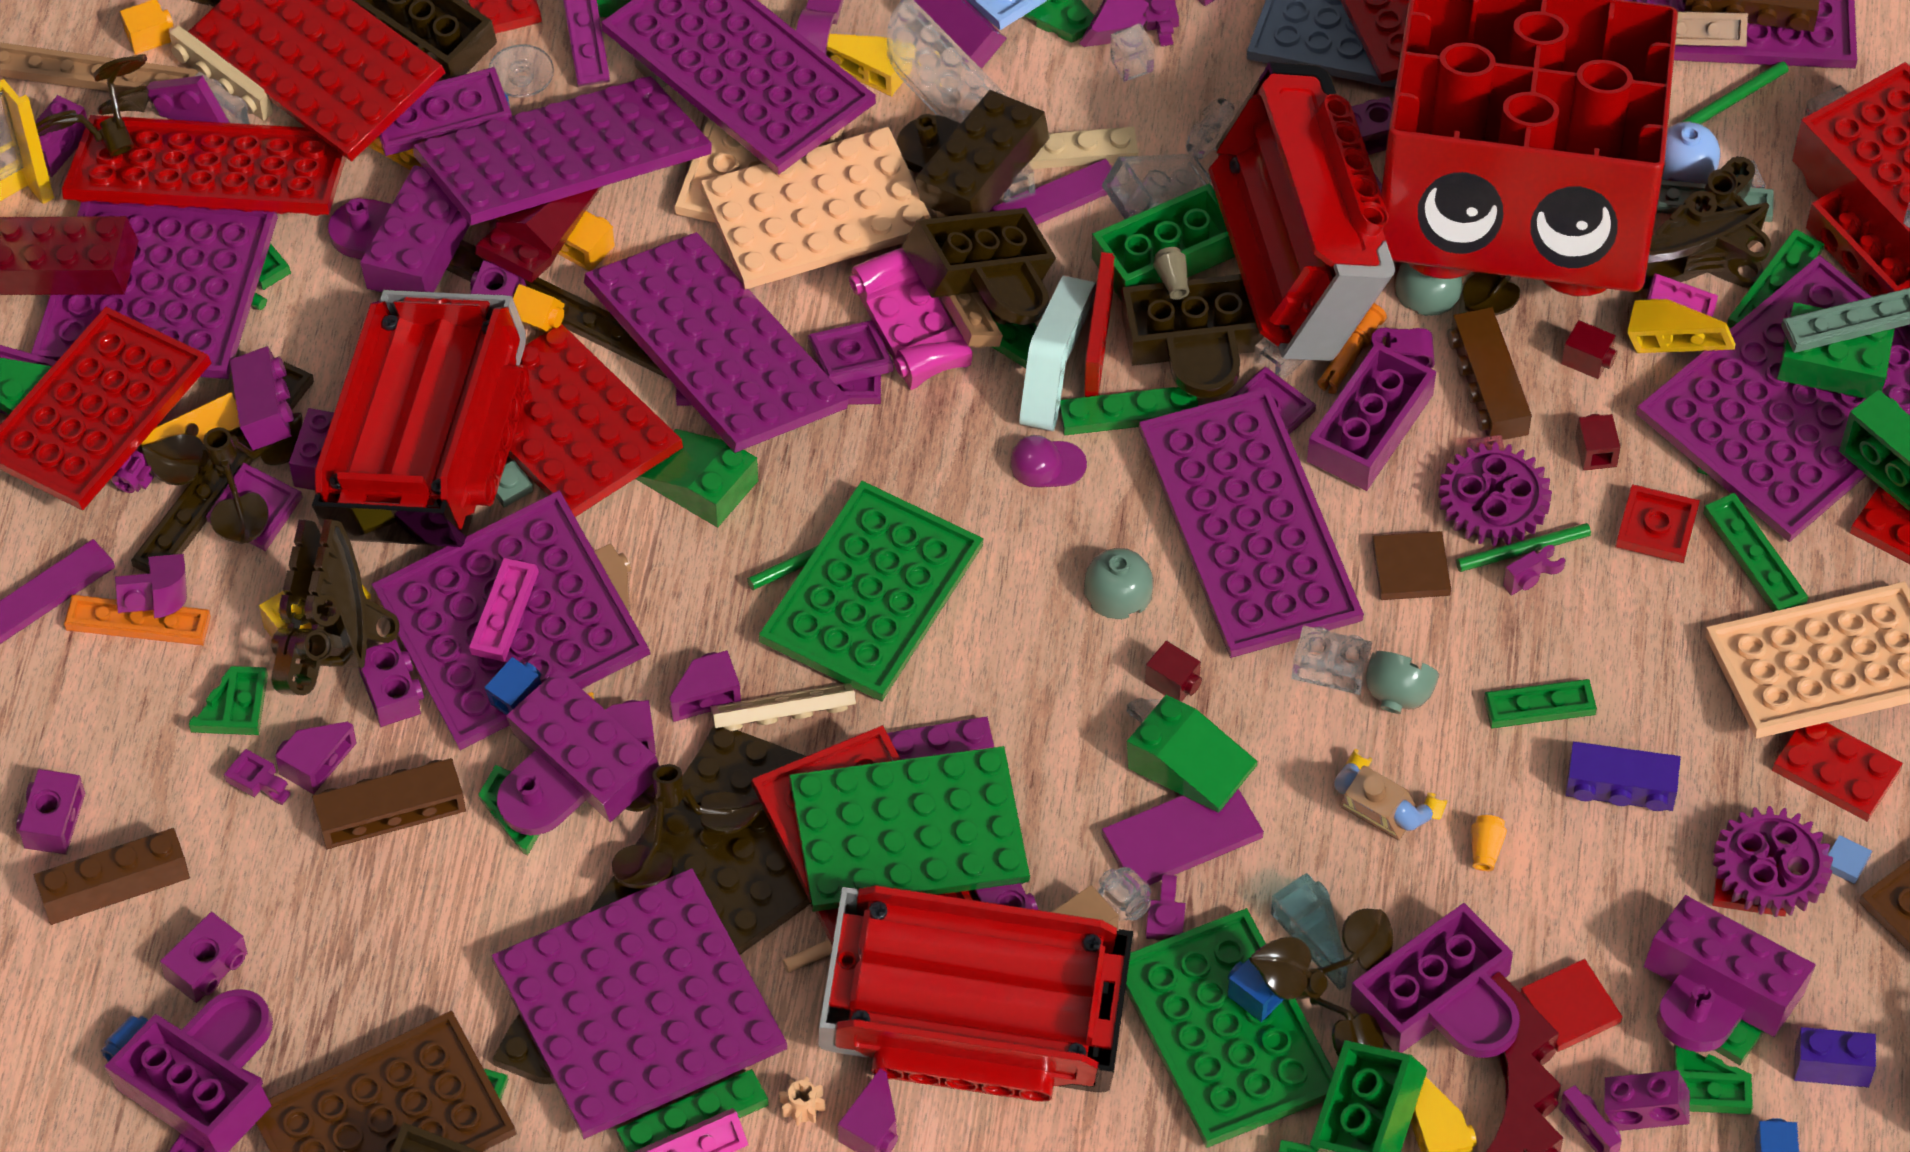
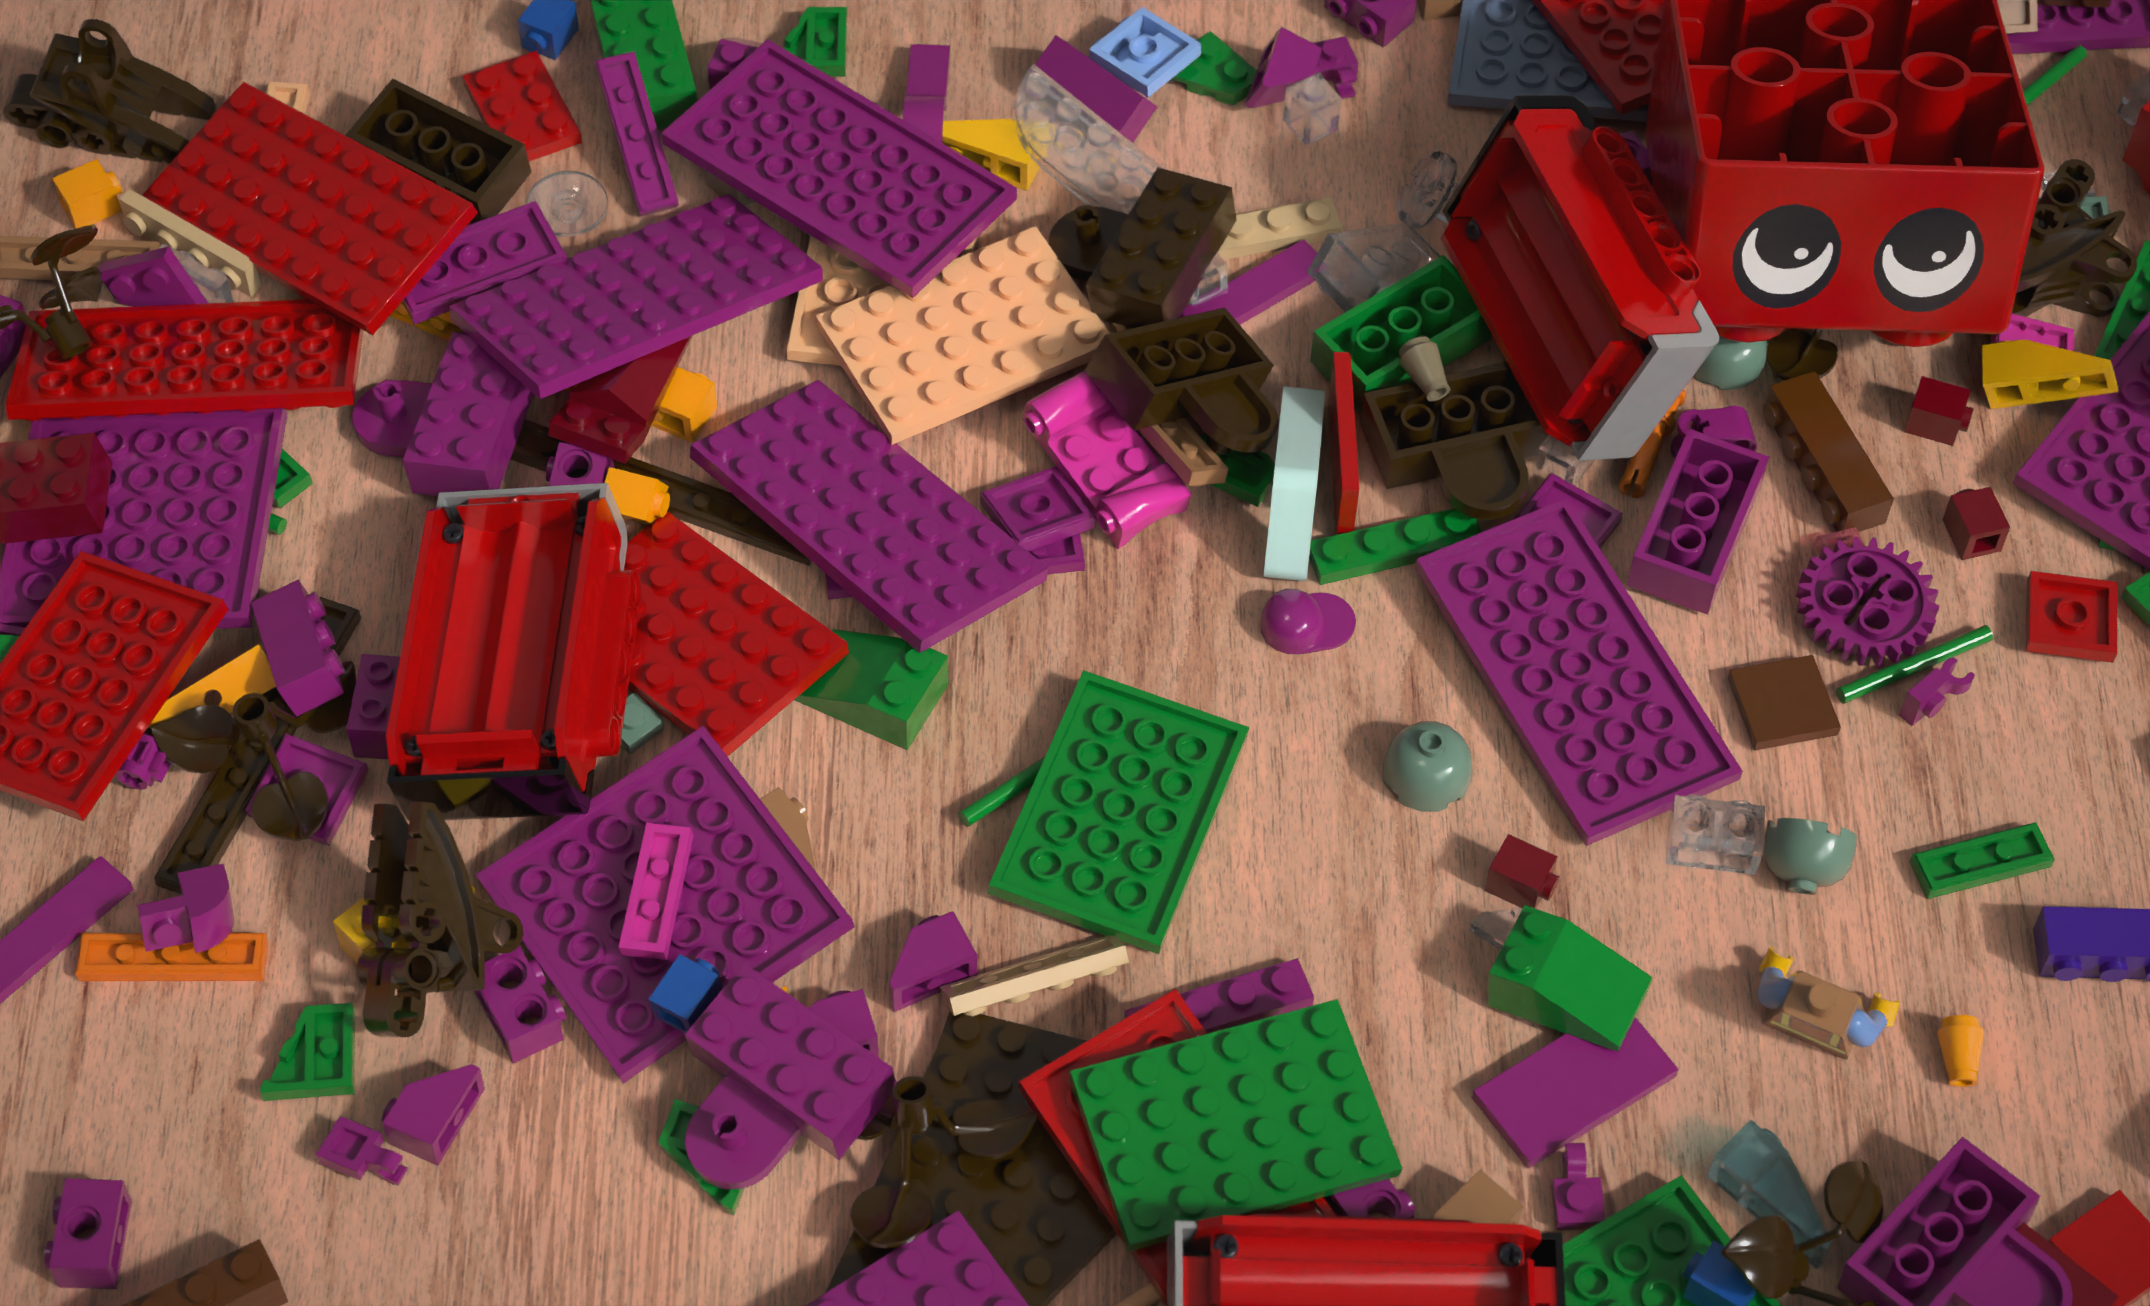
camera: 10 degrees left, 0 degrees up
reddish brown brick [312,758,466,850] -> none
clear head [1098,867,1151,921] -> none

